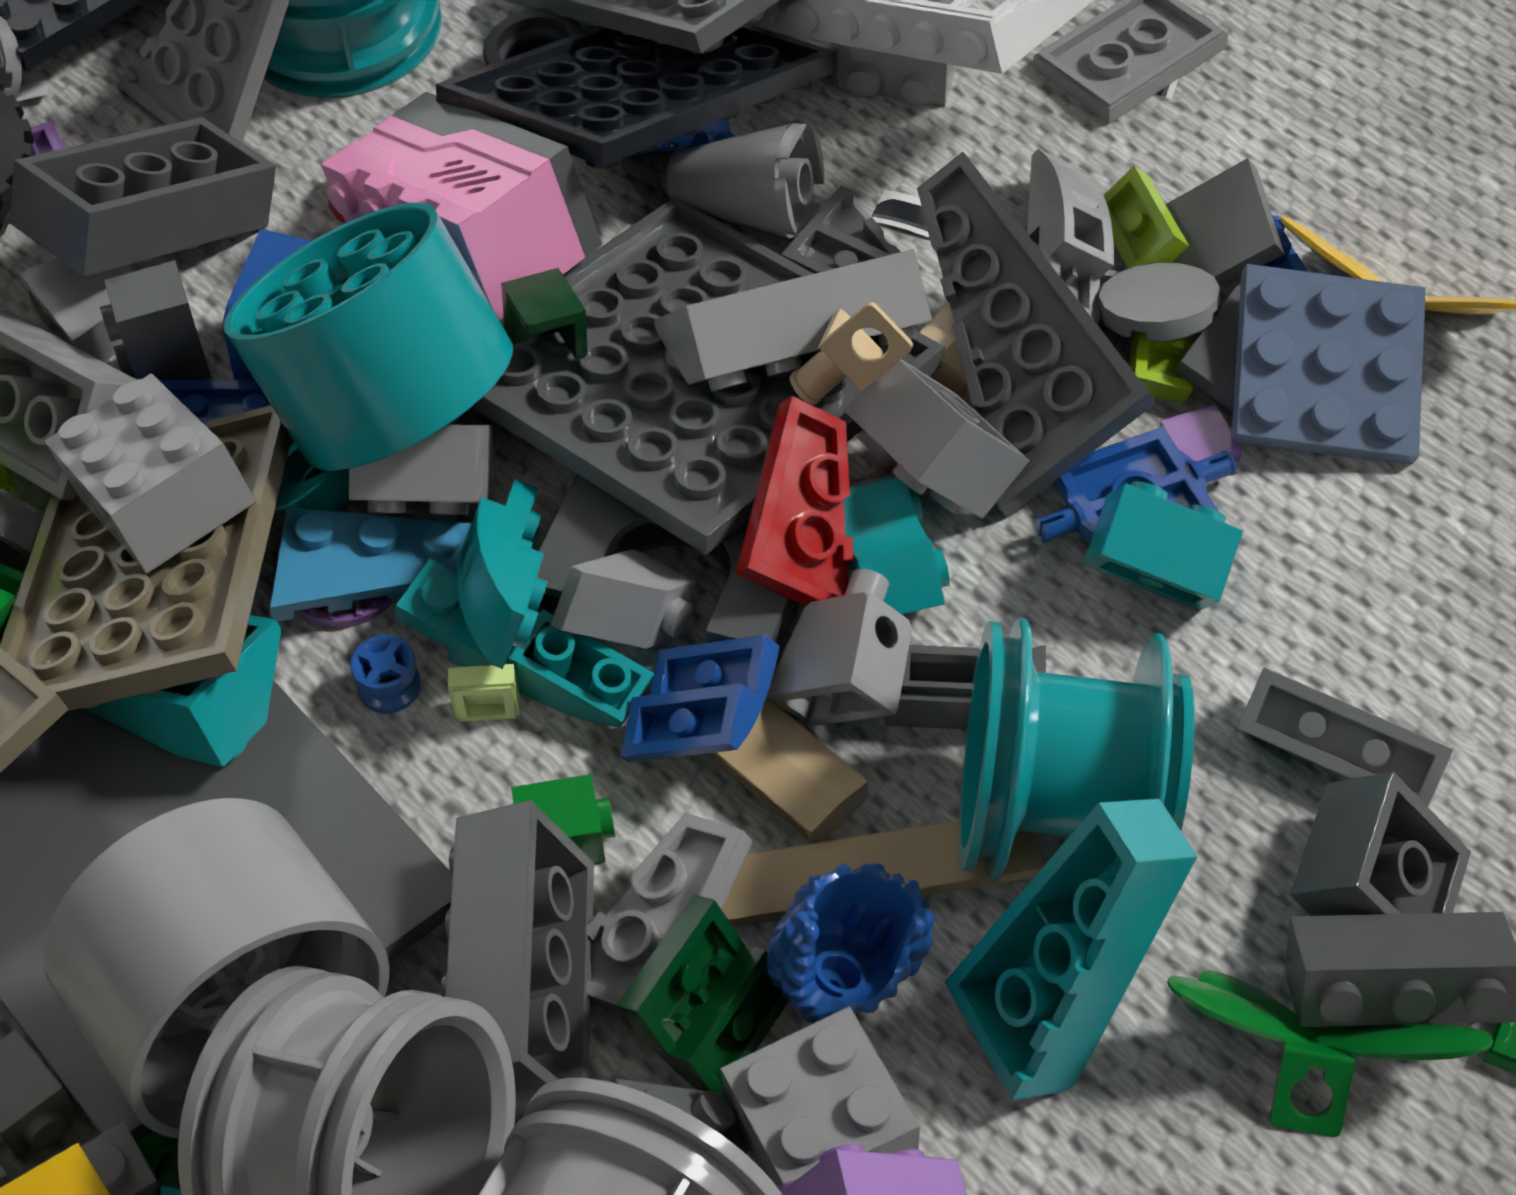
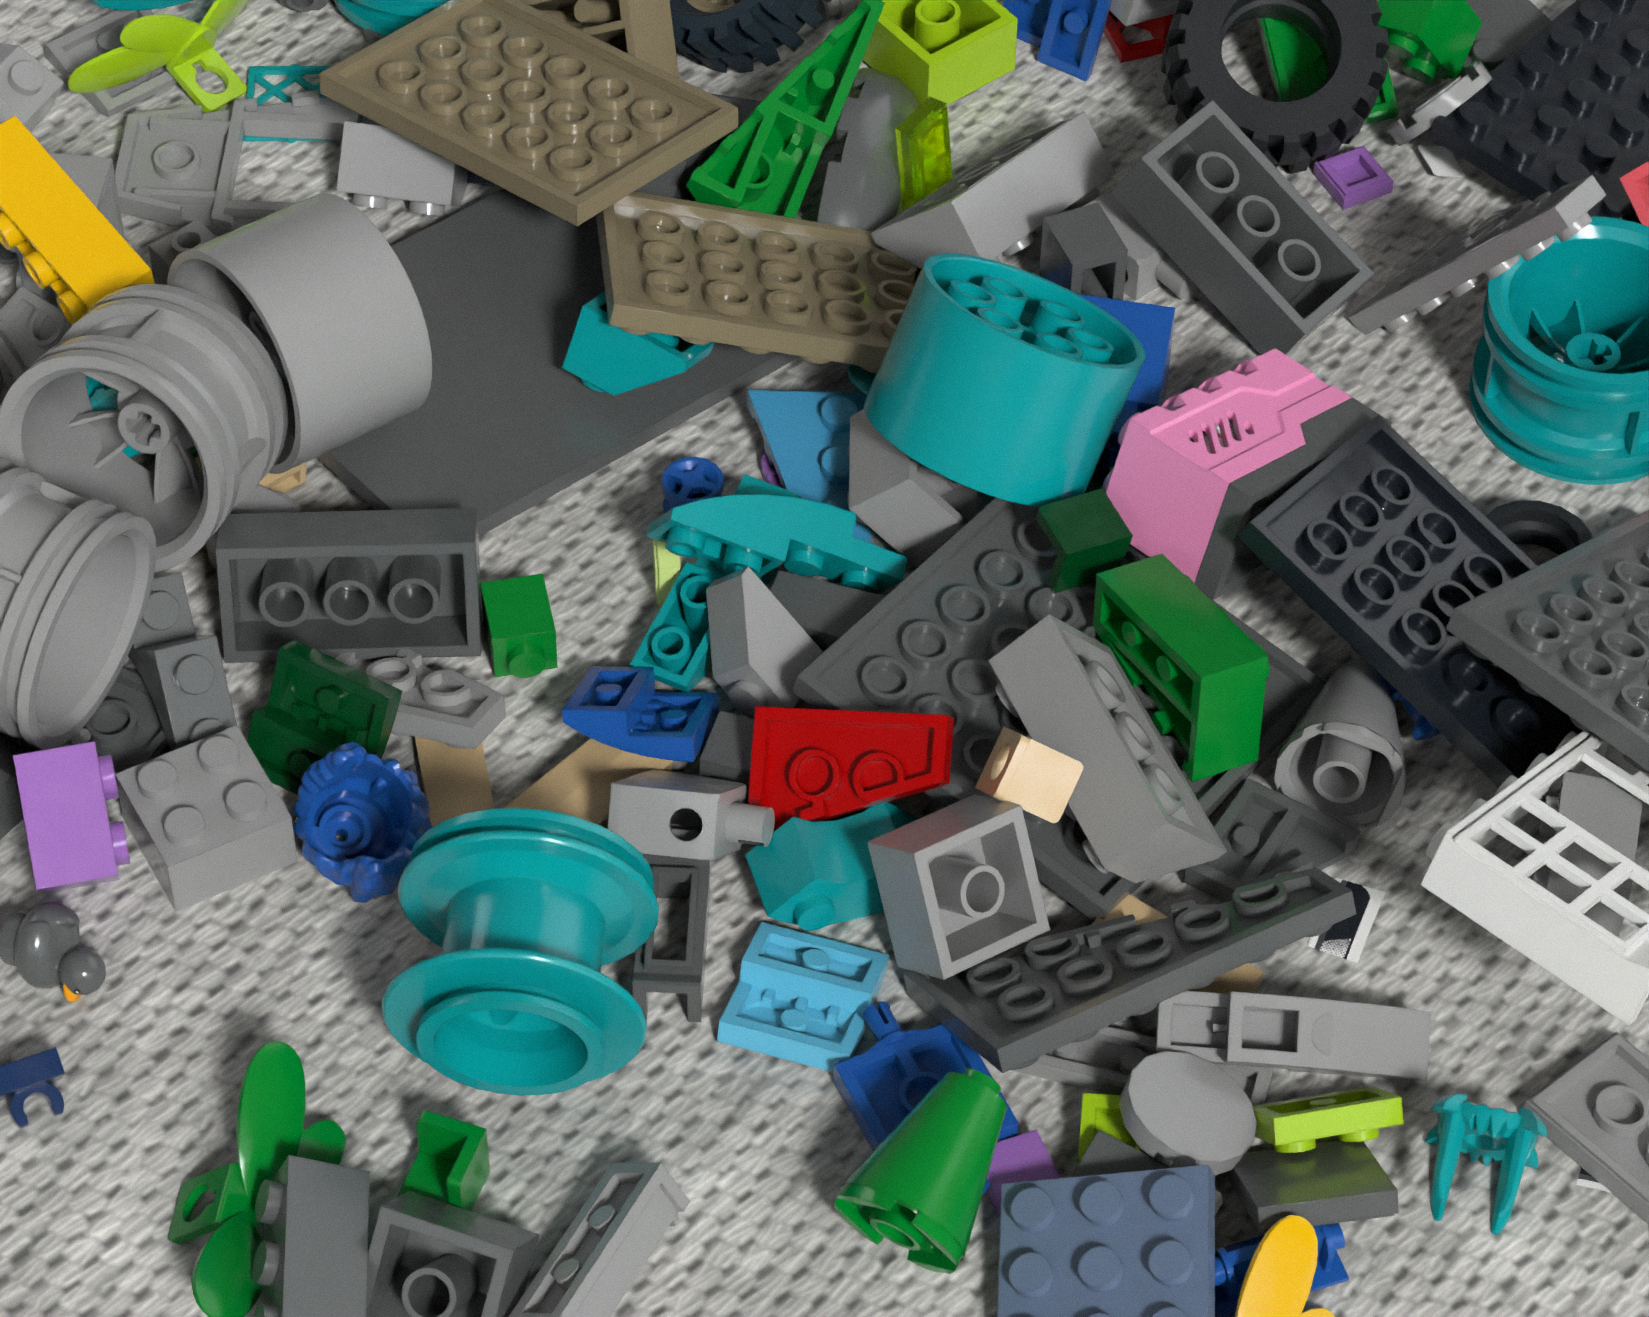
camera: 85 degrees right, 5 degrees down
light grey brick [44,373,257,574] -> none
teal wedge [945,799,1197,1100] -> none
teal brick [1083,481,1244,610] -> none
none -> green panel [397,1110,490,1211]
none -> medium azure slope [717,922,889,1073]
none -> green cone [834,1068,1007,1274]
none -> green wedge [1093,554,1270,782]
none -> teal piece [1425,1093,1547,1235]

